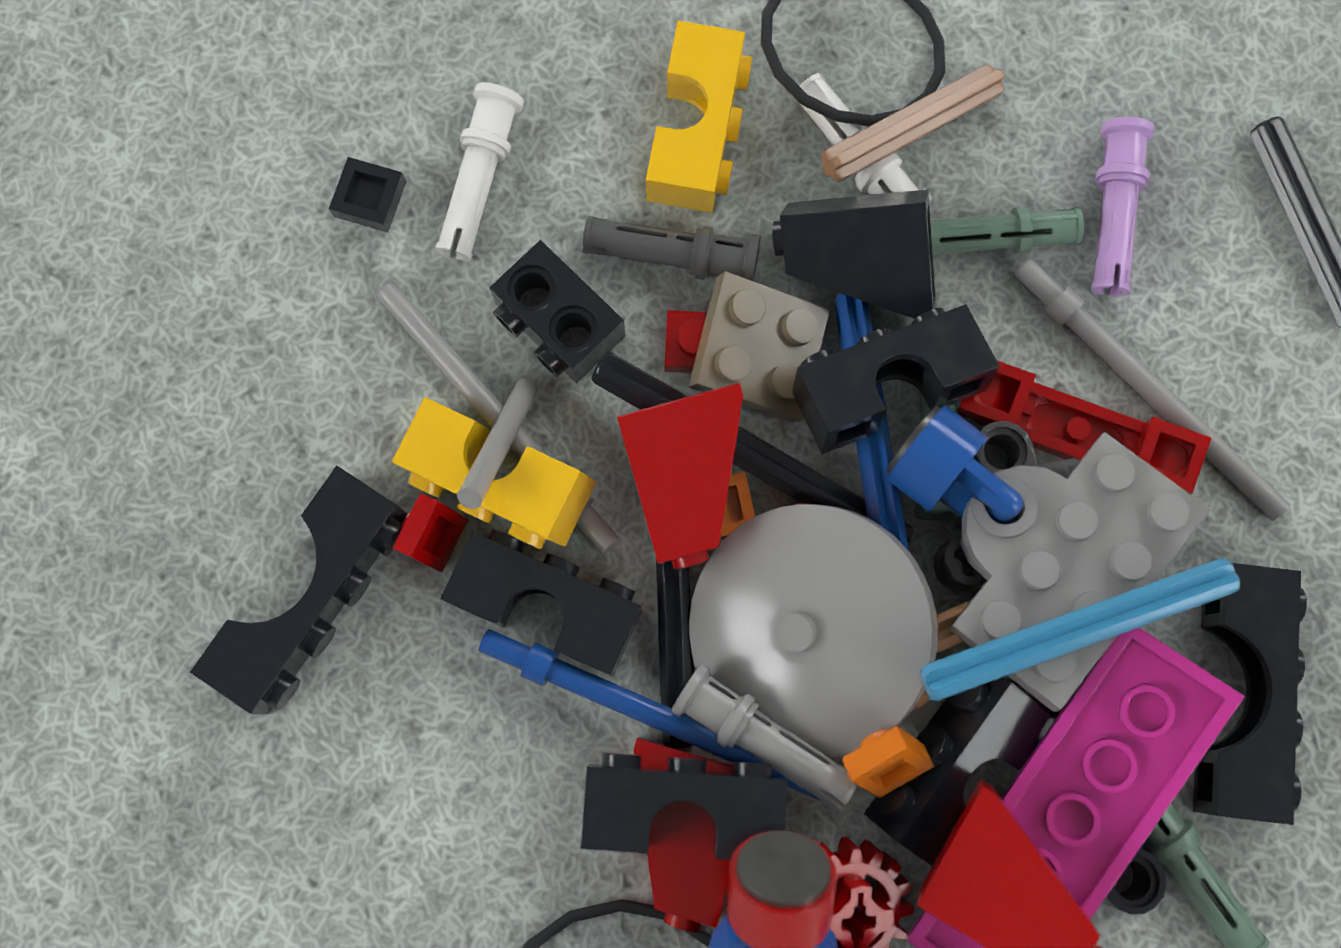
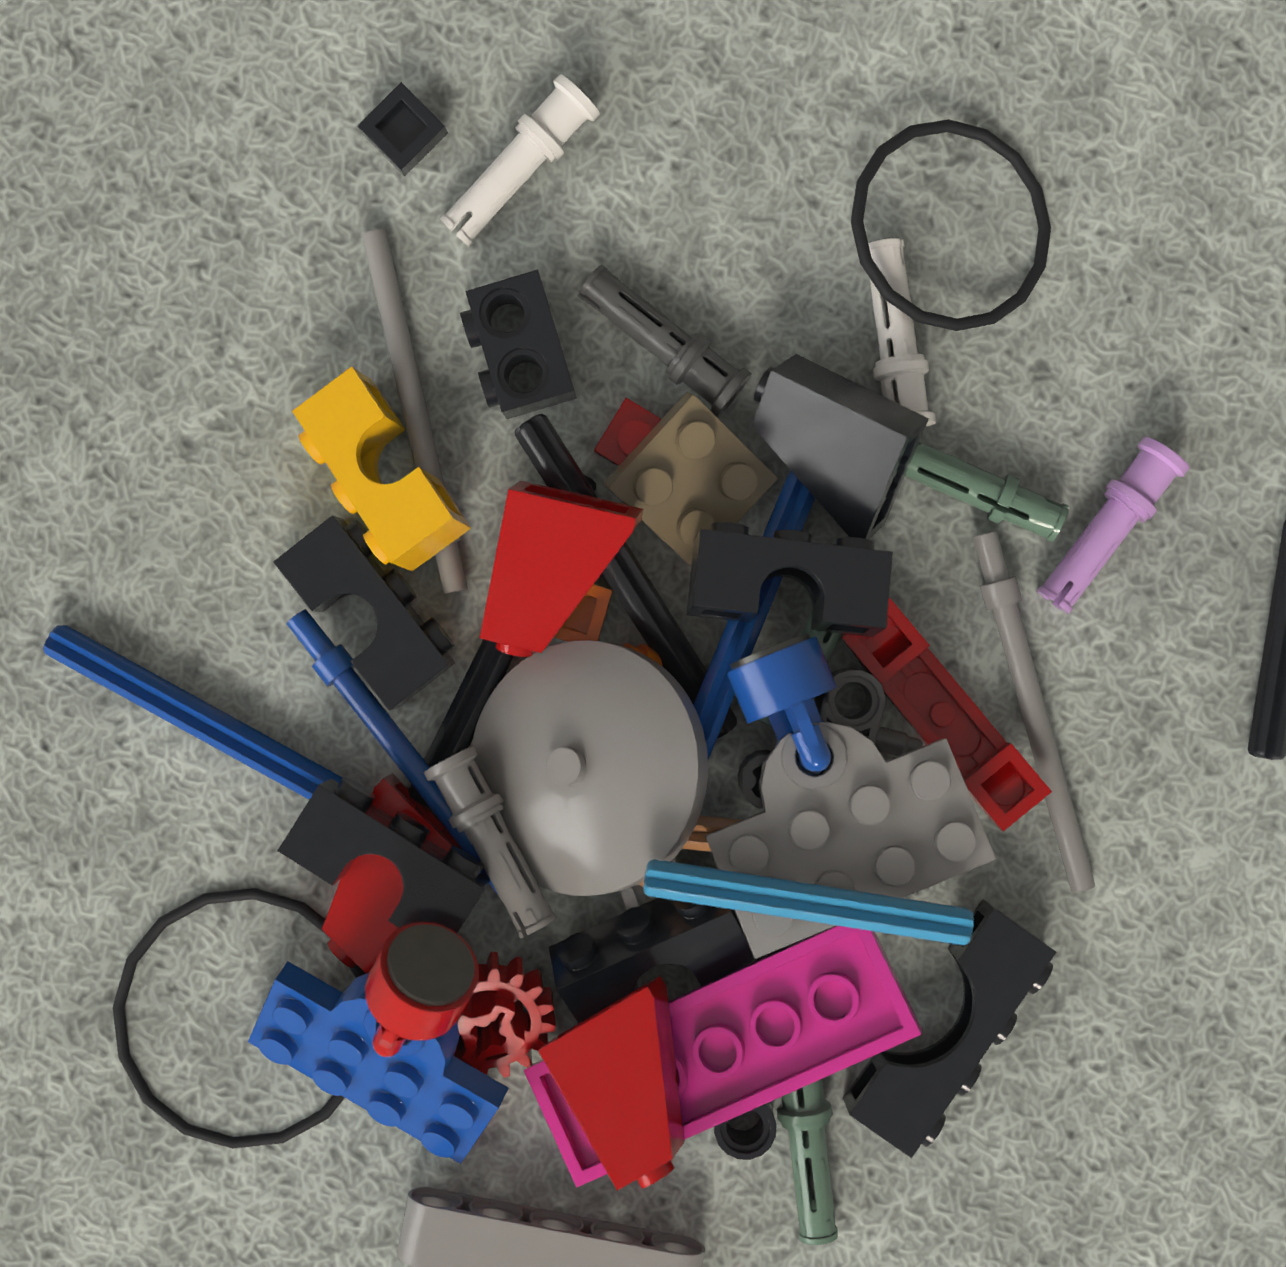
camera: 25 degrees right, 10 degrees up
black arch [190,465,408,714] -> none
red plate [392,493,468,573] -> none
light grey bar [457,378,538,509] -> none
yellow arch [645,20,753,213] -> none
axle [821,64,1005,182] -> none
orange plate [841,726,934,798] -> none
none -> blue axle [43,625,343,799]

